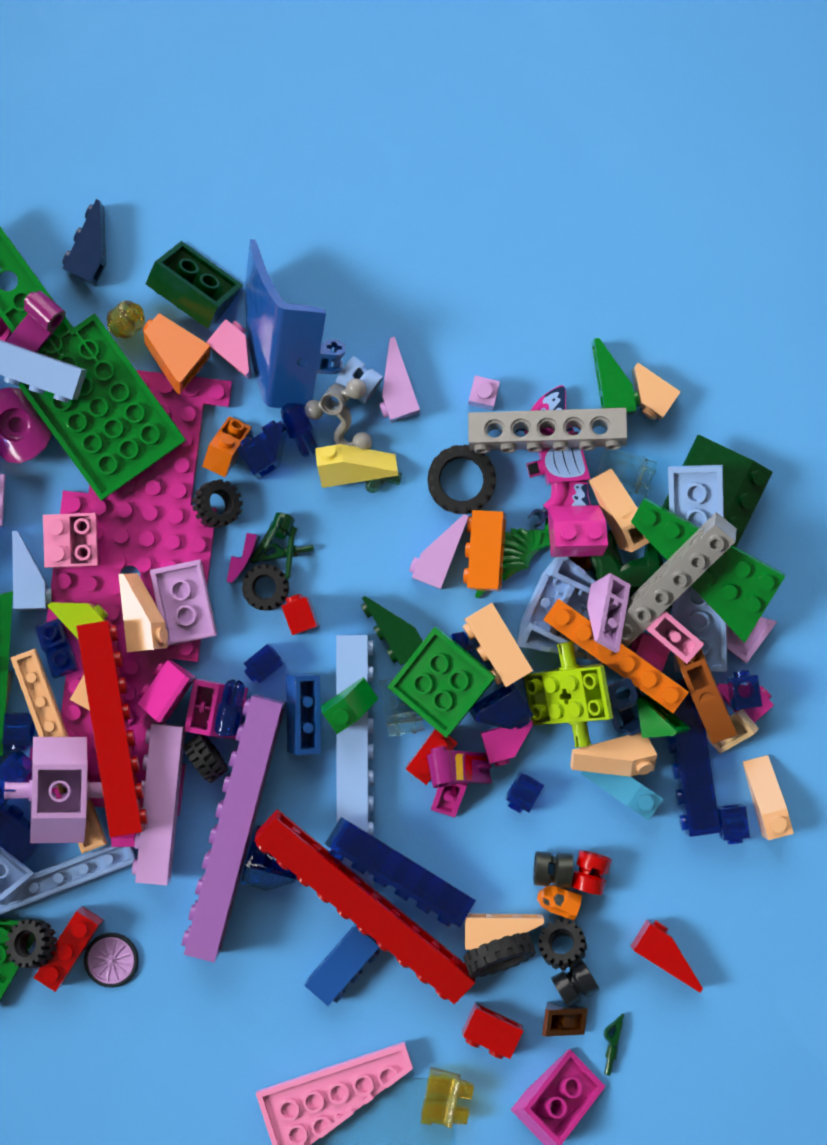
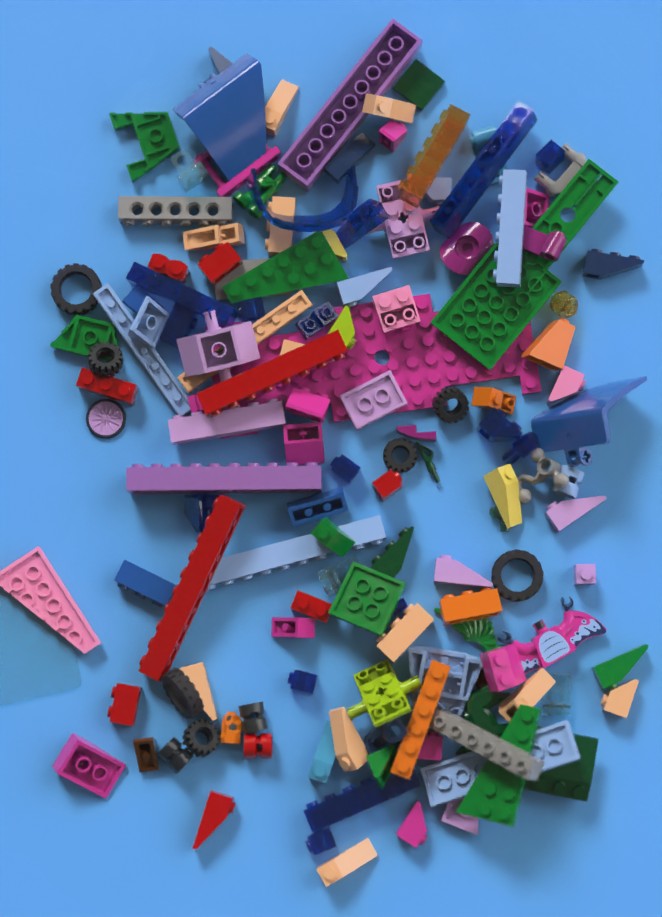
camera: 80 degrees right, 5 degrees down
light nougat slope [119,573,168,652] -> none
dark green slope [145,241,243,329] -> none
black tyre [183,734,228,783] -> none
clear blue arm [214,679,245,736] -> none
dark green plant [250,512,298,579] -> none
clear blue brick [325,817,476,928] -> none
clear yellow hips [420,1067,474,1128] -> none
magenta door [427,746,492,788] -> none
light grey brick [468,408,627,454] -> none
clear blue slope [469,683,534,729] -> none
dark pink slope [480,718,533,767] -> none
lavender slope [587,573,631,653] -> none
dark green hand [604,1013,624,1076] -> none
bright pink slope [646,611,704,664] -> none
dark orange slope [675,635,738,744] -> none
tan plate [703,709,759,754] -> none
clear blue brick [727,670,762,710] -> none

